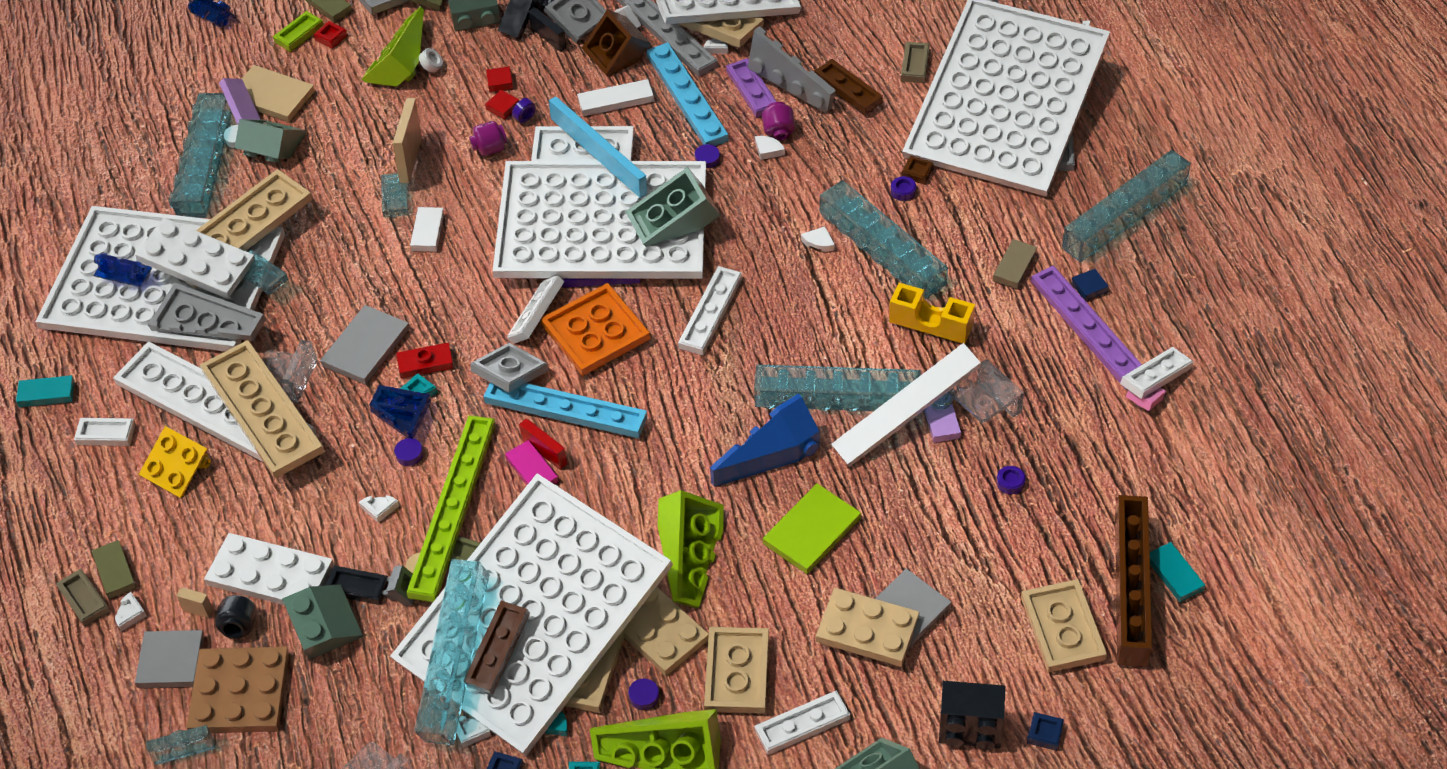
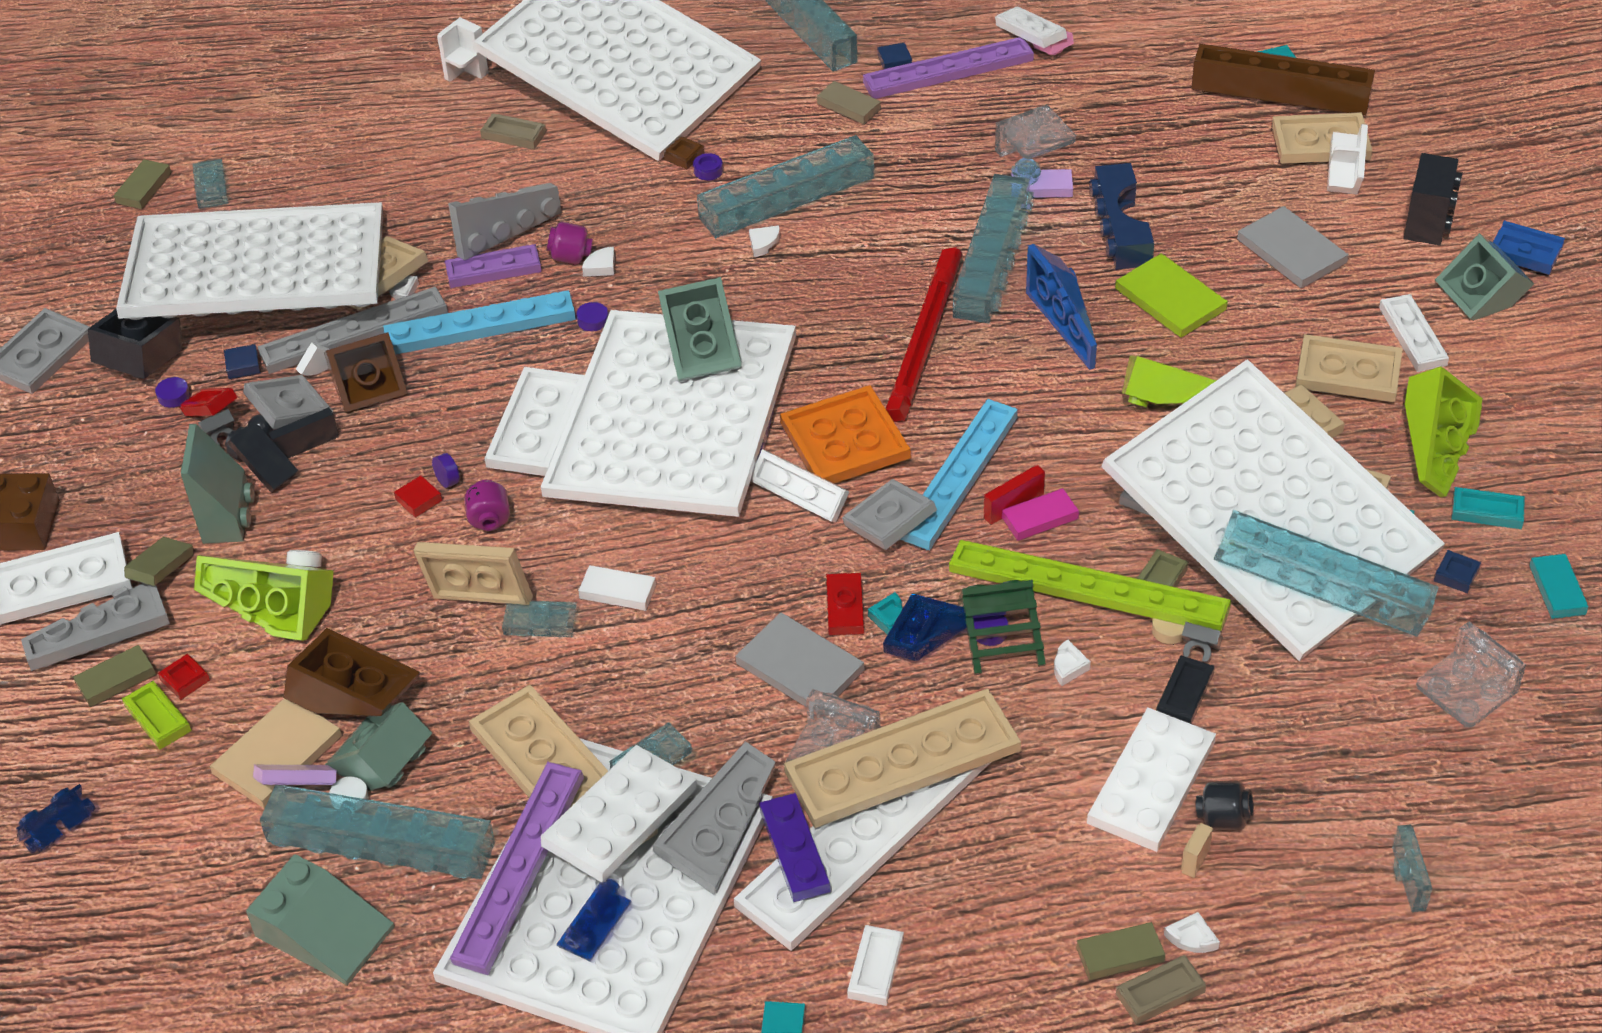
camera: 80 degrees left, 5 degrees down
light grey tile [135,630,205,688] -> none
yellow hinge [138,426,211,498] -> none
medium nougat plate [186,647,290,734] -> none
sand green slope [282,585,363,661] -> none
reddish brown plate [463,600,530,695] -> none
red tile [486,66,513,92] -> none
medium azure tile [549,97,647,198] -> none
white tile [577,79,654,116] -> none
dark purple tile [628,678,659,710] -> none
white tile [678,266,743,355] -> none
reddish brown plate [814,59,883,115] -> none
tan plate [816,587,919,667] -> none
white tile [831,343,981,467] -> none
yellow arch [889,283,975,344] -> none
dark purple tile [996,466,1025,495] -> none
none -> sand green slope [246,854,394,985]
none -> reddish brown slope [283,628,420,716]
none -> medium lavender tile [450,761,584,975]
none -> dark purple plate [759,793,830,902]
none -> red piece [886,247,963,422]
none -> dark green plate [958,580,1046,675]
none -> dark blue arch [1089,163,1154,270]
none -> white panel [1327,124,1368,195]

